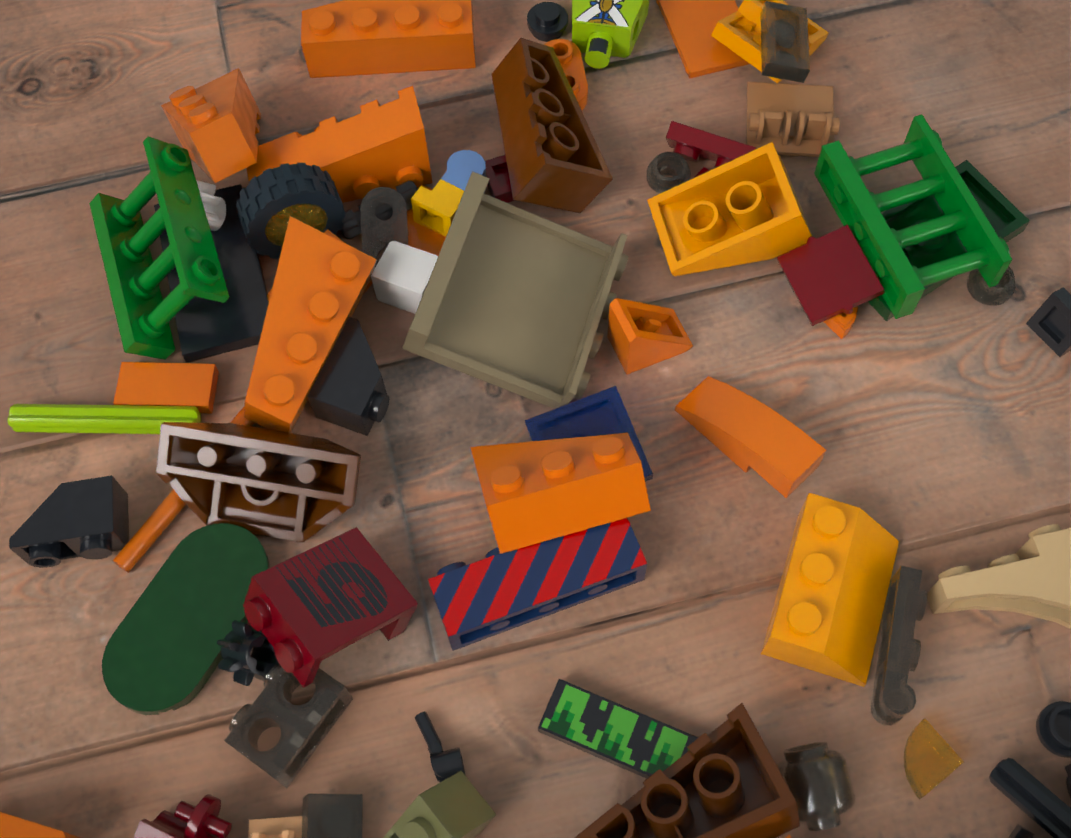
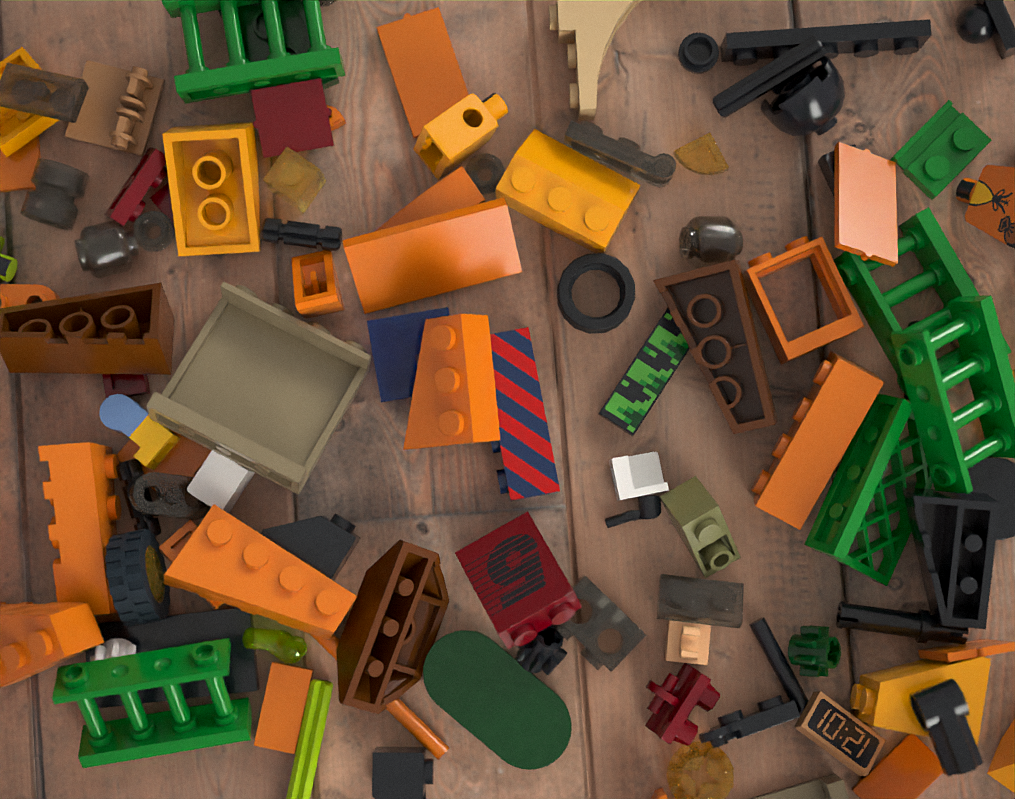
camera: 80 degrees left, 20 degrees up
none -> clear smoke wheel [20,158,90,231]
none -> clear smoke head [74,221,139,278]
none -> clear neon green arm [243,627,307,663]
none -> black axle [261,218,342,251]
none -> clear yellow brick [263,147,326,214]
none -> orange tile [342,197,522,314]
none -> orange piece [376,7,469,139]
none -> light orange torso [413,93,508,181]
none -> clear smoke plate [465,153,505,194]
none -> black tyre [557,253,636,334]
none -> white panel [609,452,669,501]

